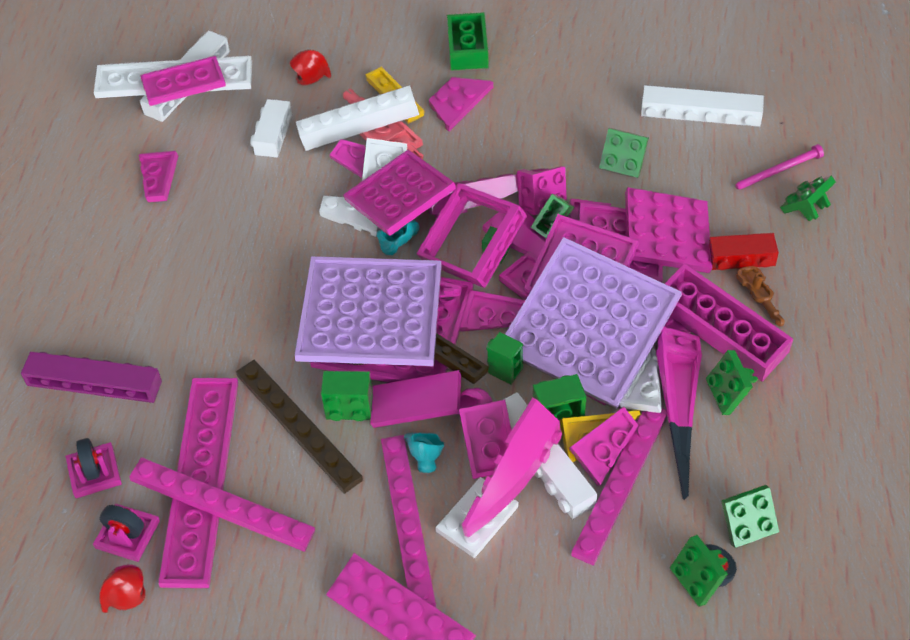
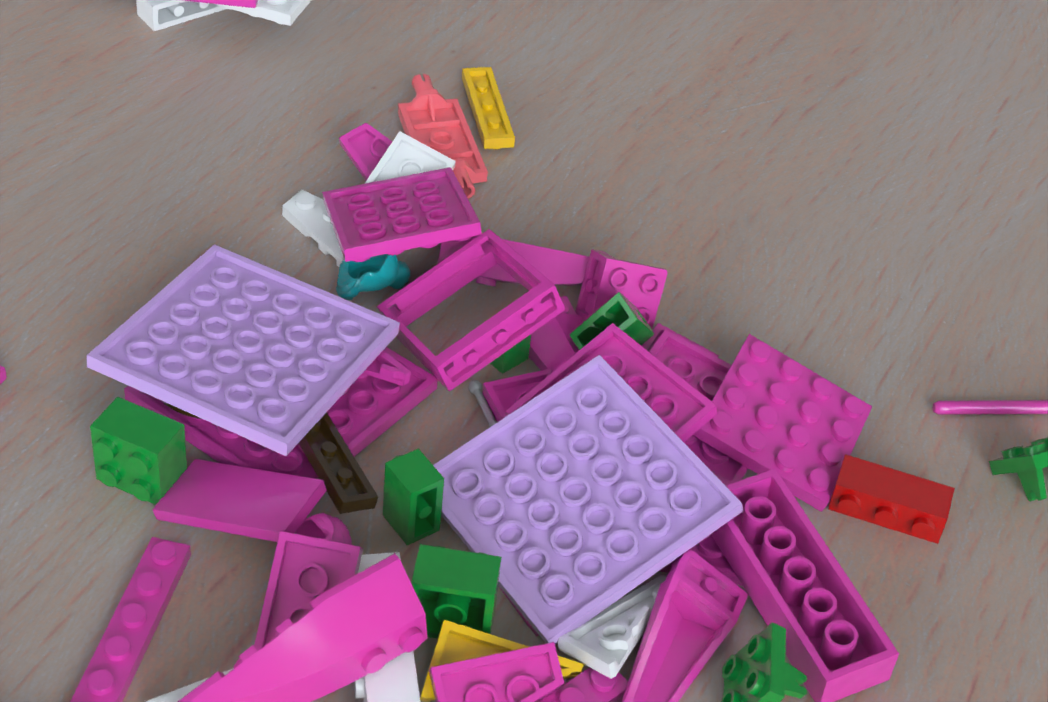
camera: 15 degrees right, 10 degrees down
dark pink wing [139,151,178,202] -> none
dark brown plate [236,360,363,494] -> none
white brick [250,99,292,157] -> none
red piece [290,50,332,85] -> none
white brick [296,85,419,151] -> none
teal hair [404,432,444,473] -> none
dark pink wing [429,77,493,131] -> none
green brick [447,12,489,70] -> none
dark pink wing [460,290,525,332] -> none
green plate [599,128,649,178] -> none
white brick [641,85,764,127] -> none
dark orange piece [736,266,785,327] -> none
none -> light grey hinge [468,380,496,427]

